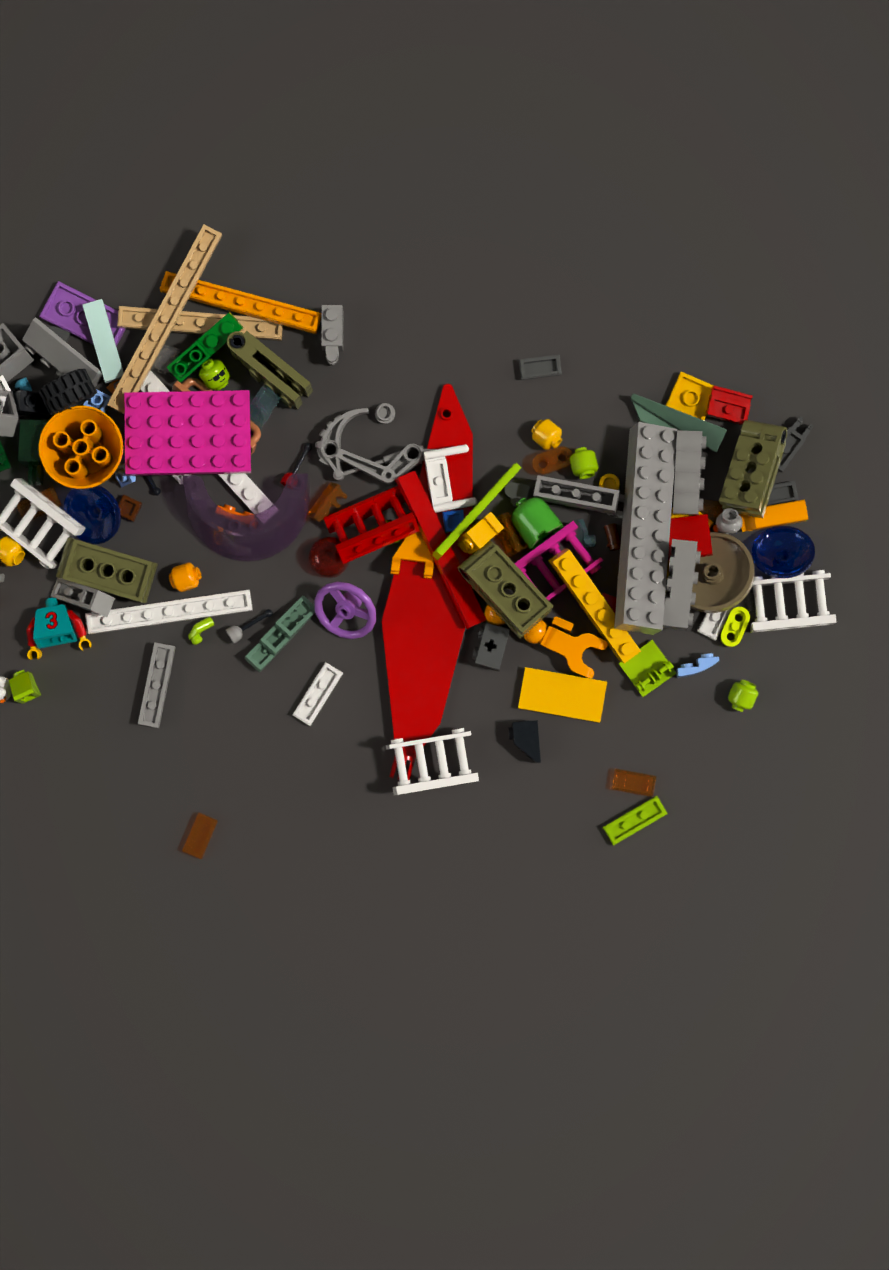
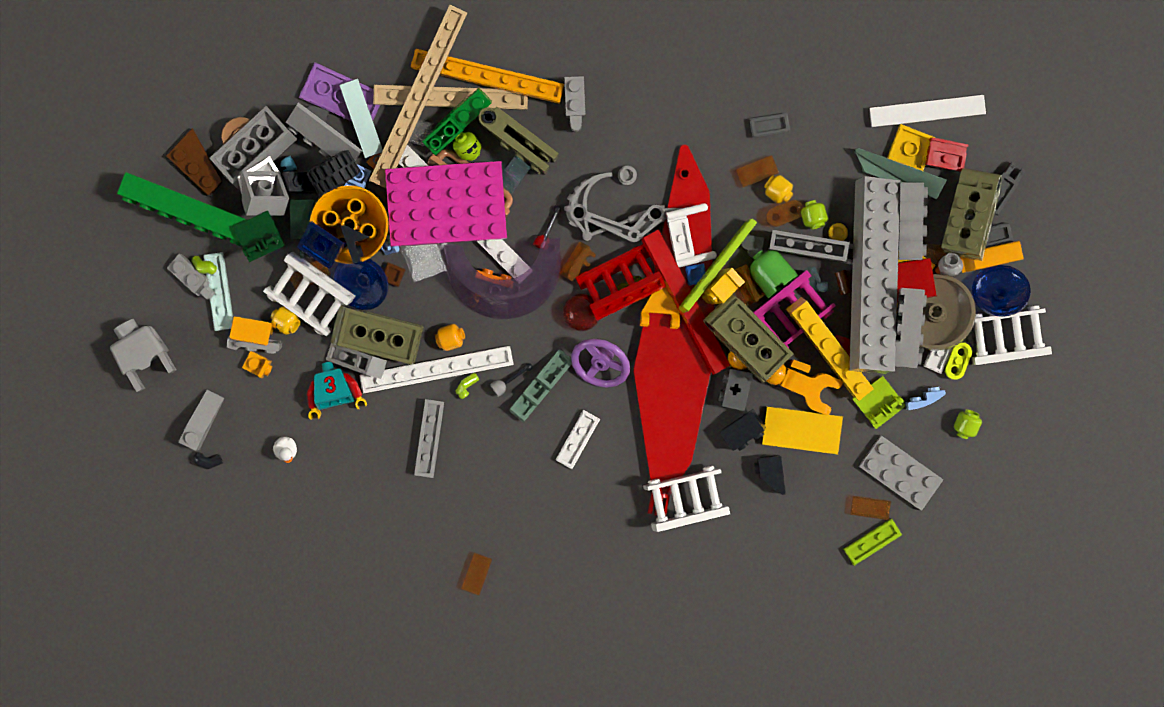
camera: 10 degrees left, 5 degrees up
lime slope [9,670,41,704] -> none
none -> clear blue slope [297,221,347,269]
none -> black slope [341,225,371,264]
none -> clear piece [401,244,448,282]
none -> black brick [720,409,766,451]
none -> clear orange plate [736,155,779,188]
none -> light grey plate [859,435,943,511]
none -> white tile [869,95,986,128]

